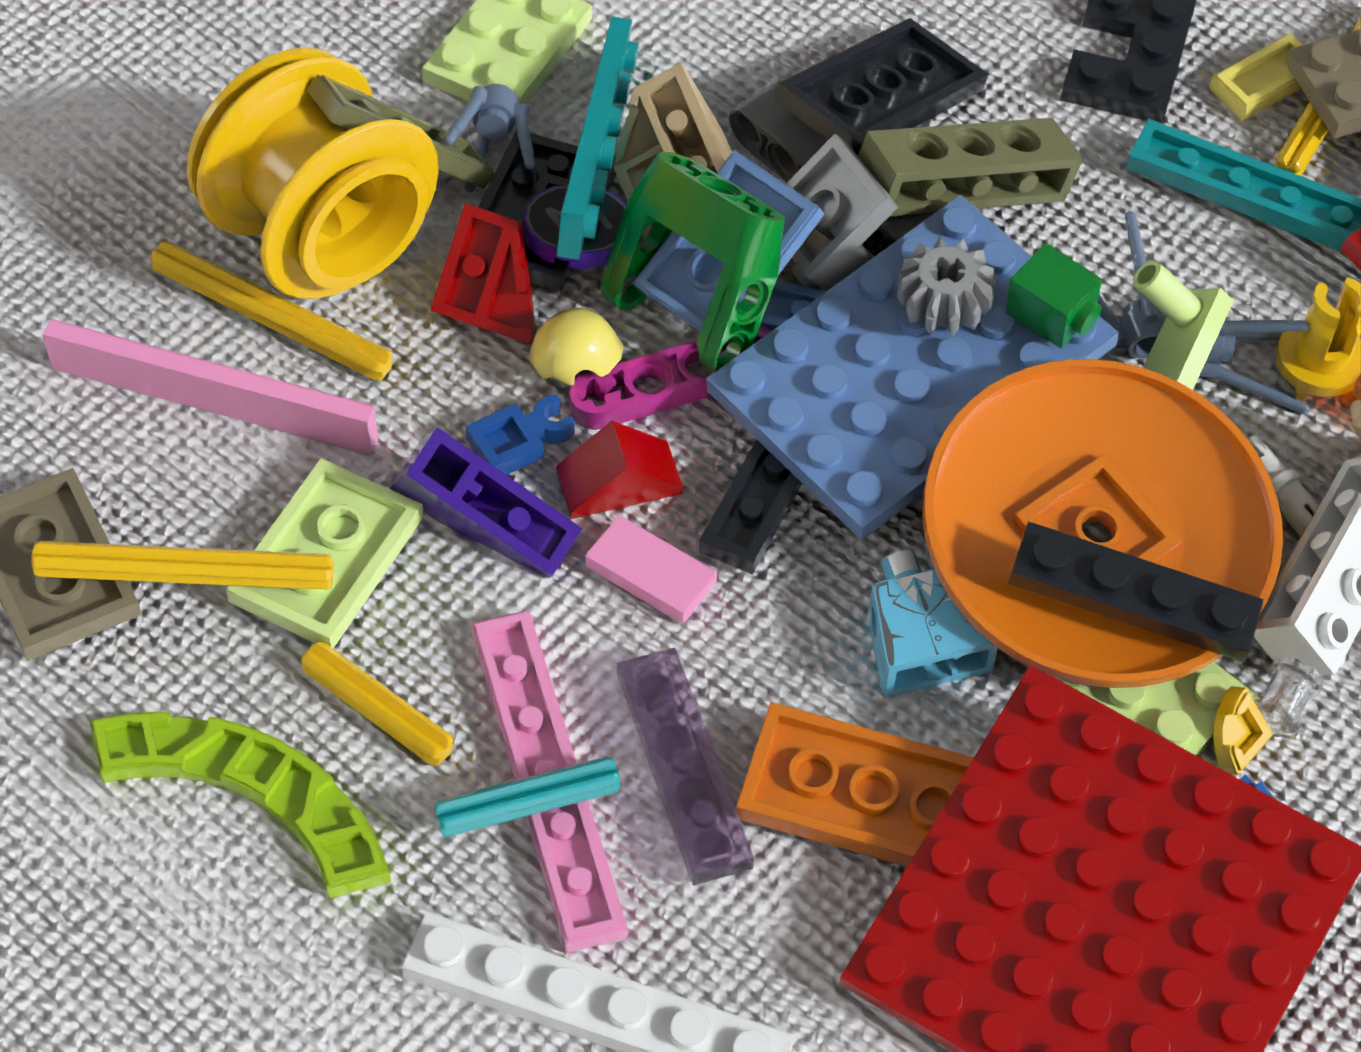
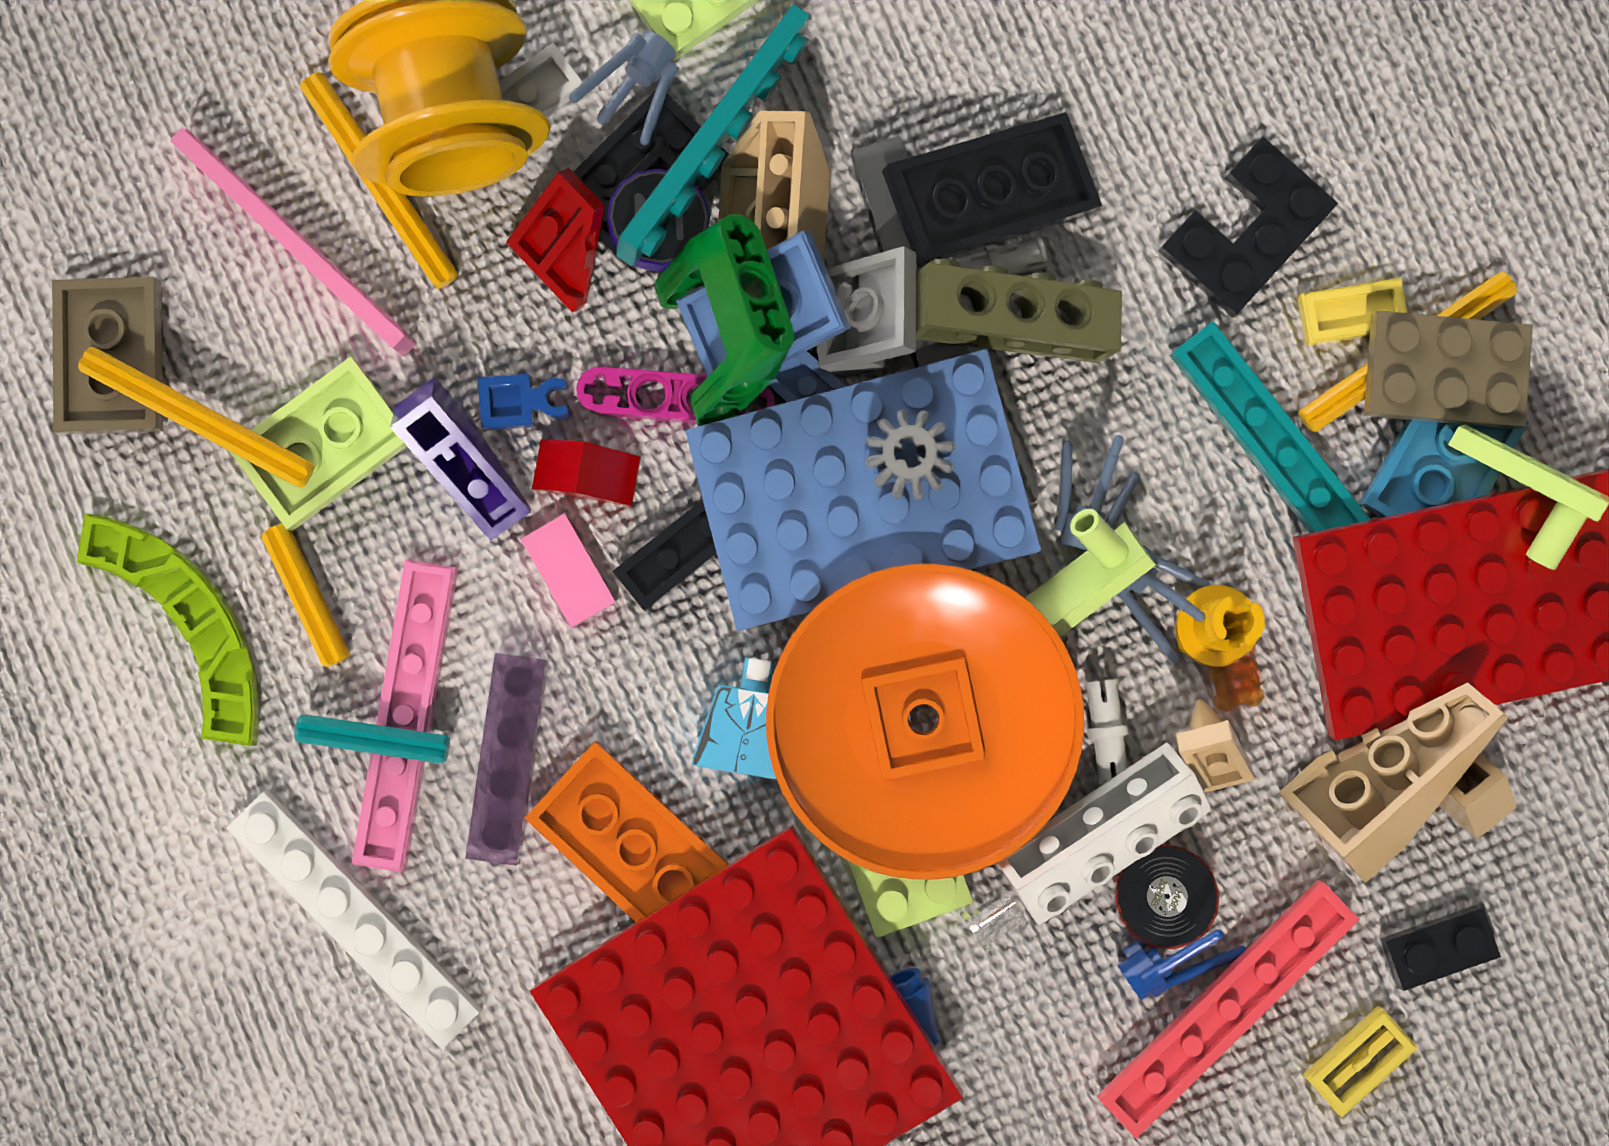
camera: 30 degrees right, 30 degrees up
olive tile [306,74,494,189] -> none
light yellow hair [530,307,623,385] -> none
green brick [1006,243,1102,349] -> none
black plate [1008,521,1264,662] -> none
yellow tile [1213,686,1273,775] -> none

